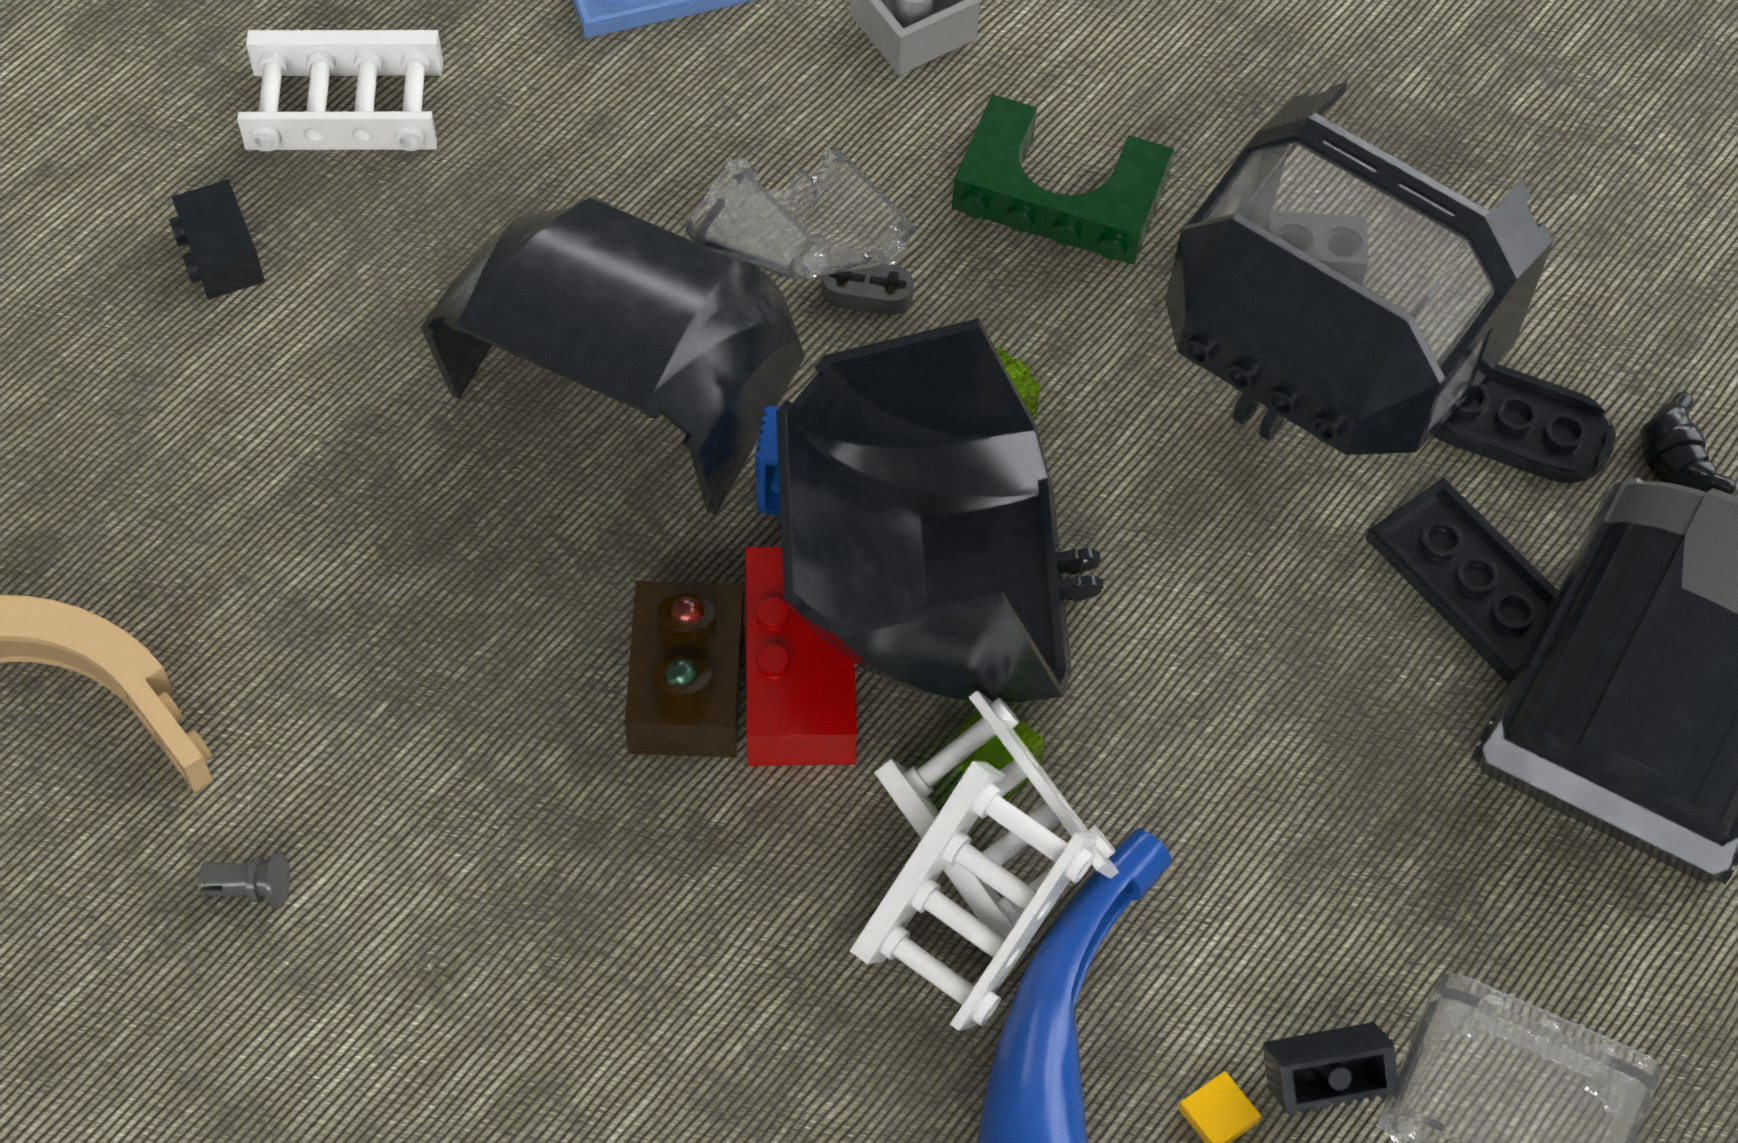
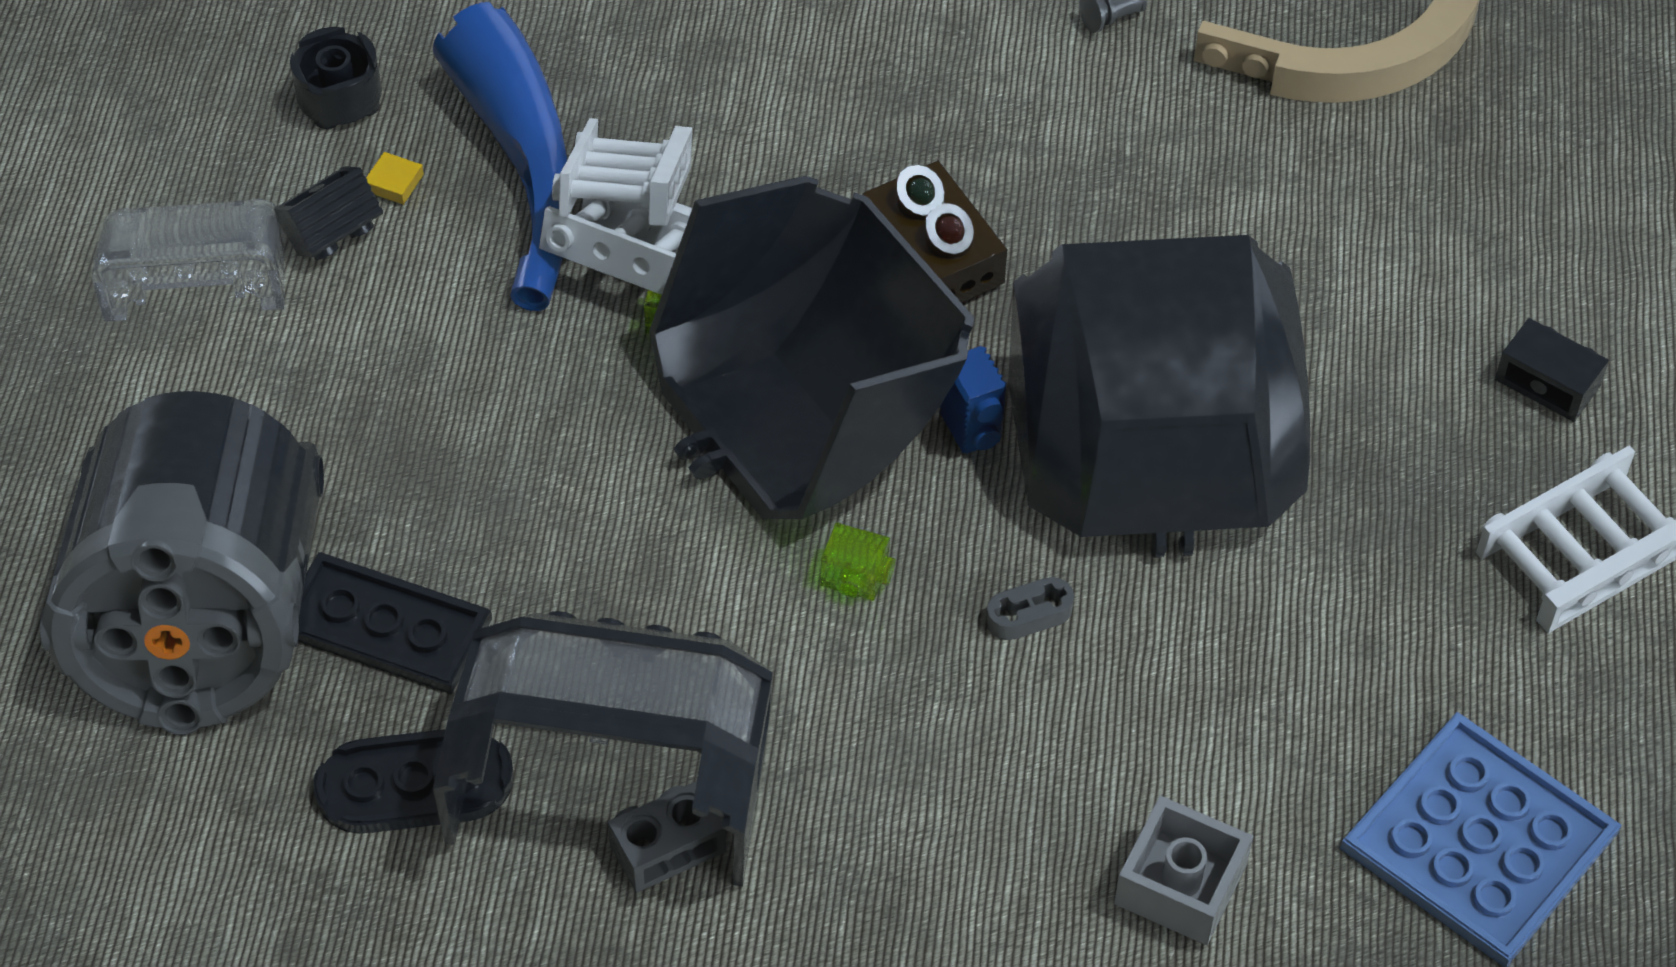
camera: 150 degrees right, 5 degrees down
clear windscreen [685,149,916,280] -> none
dark green arch [952,94,1174,265] -> none
black piece [1640,392,1736,495] -> none

